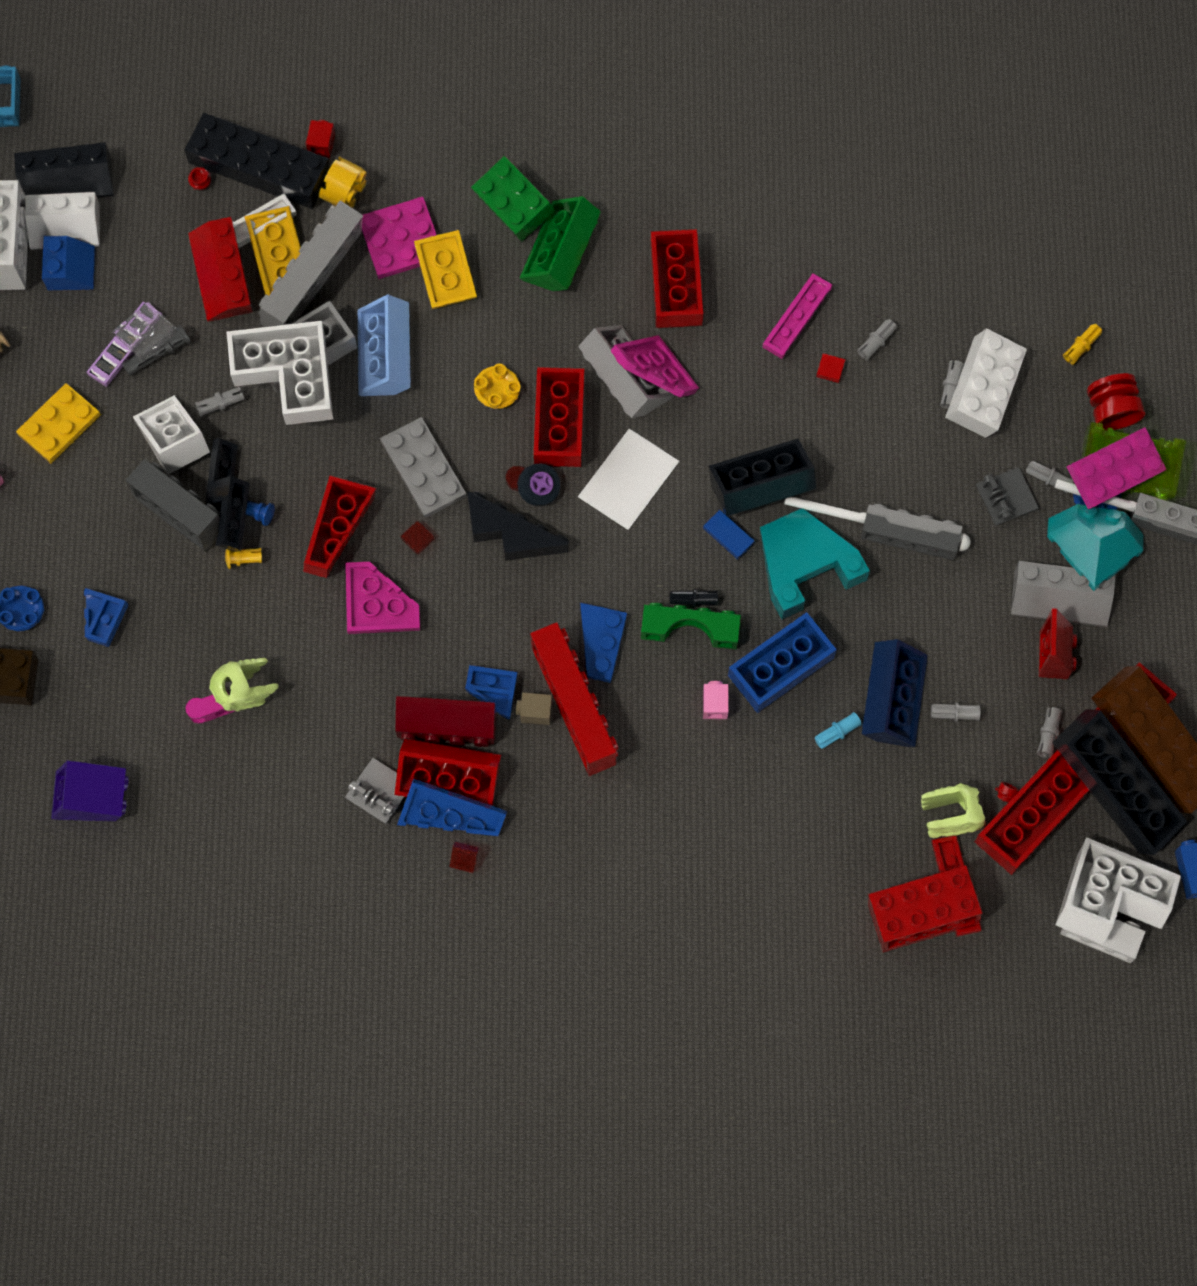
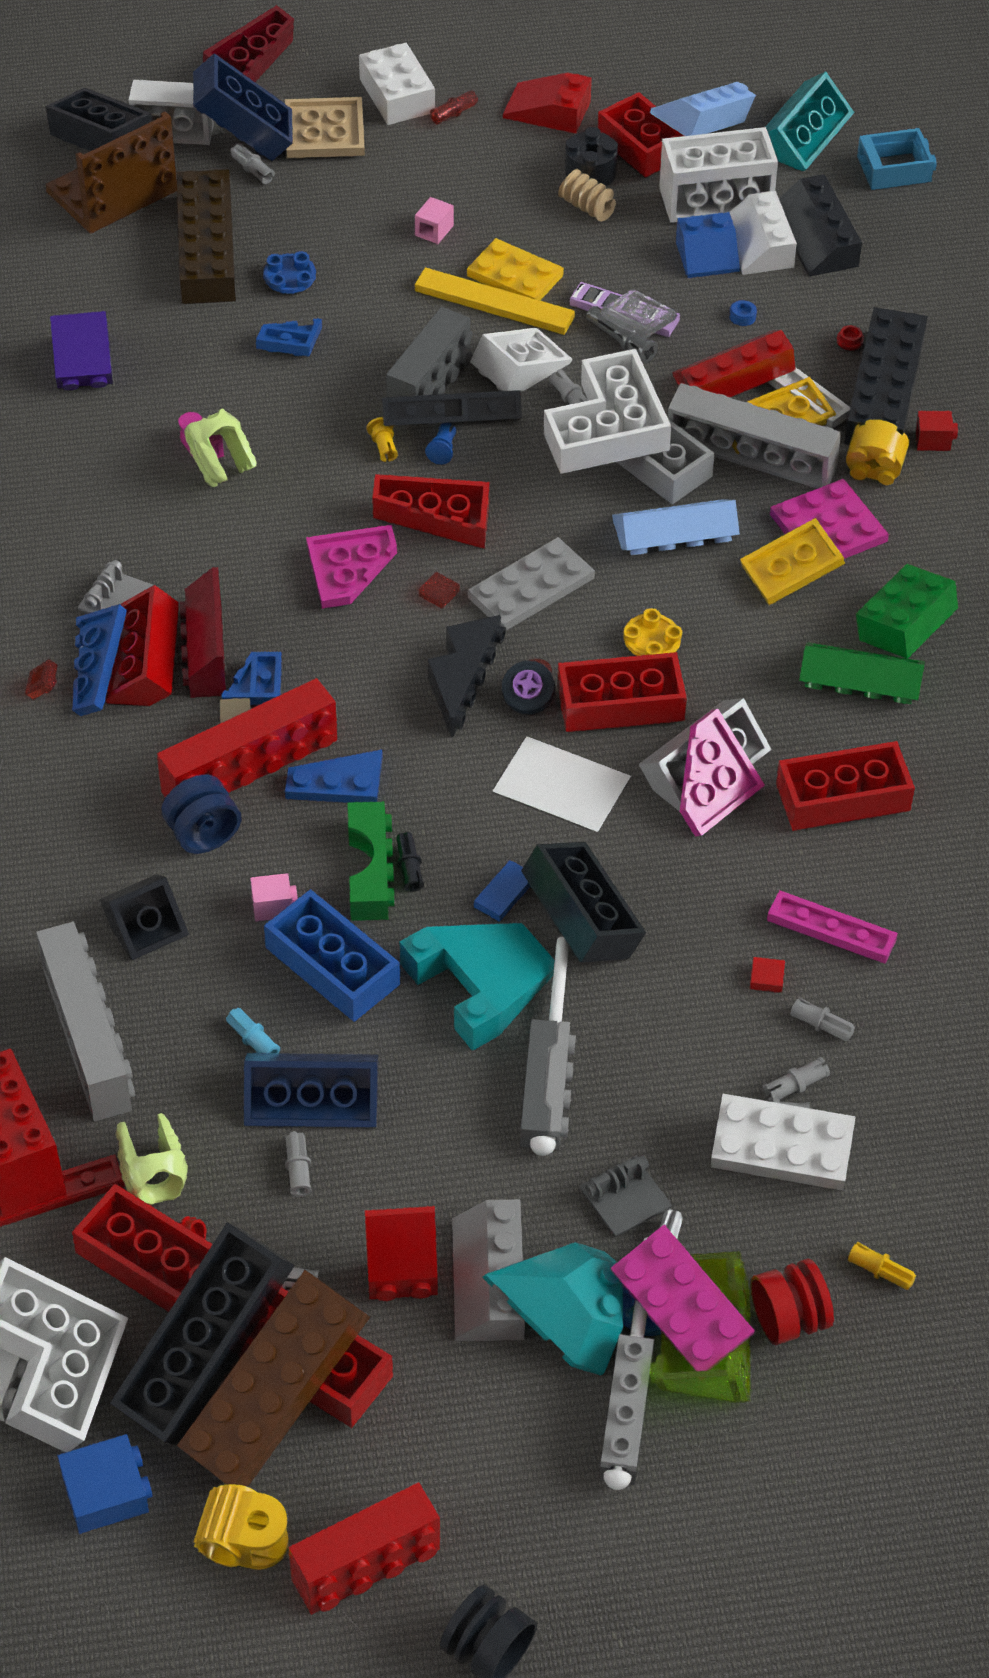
camera: 80 degrees right, 20 degrees down
none -> light grey brick [36,921,135,1122]
none -> black slope [99,874,189,960]
none -> dark blue wheel [161,774,242,854]
none -> yellow tile [415,267,575,335]
none -> blue tile [729,300,757,326]
none -> light grey pin [763,1057,830,1102]

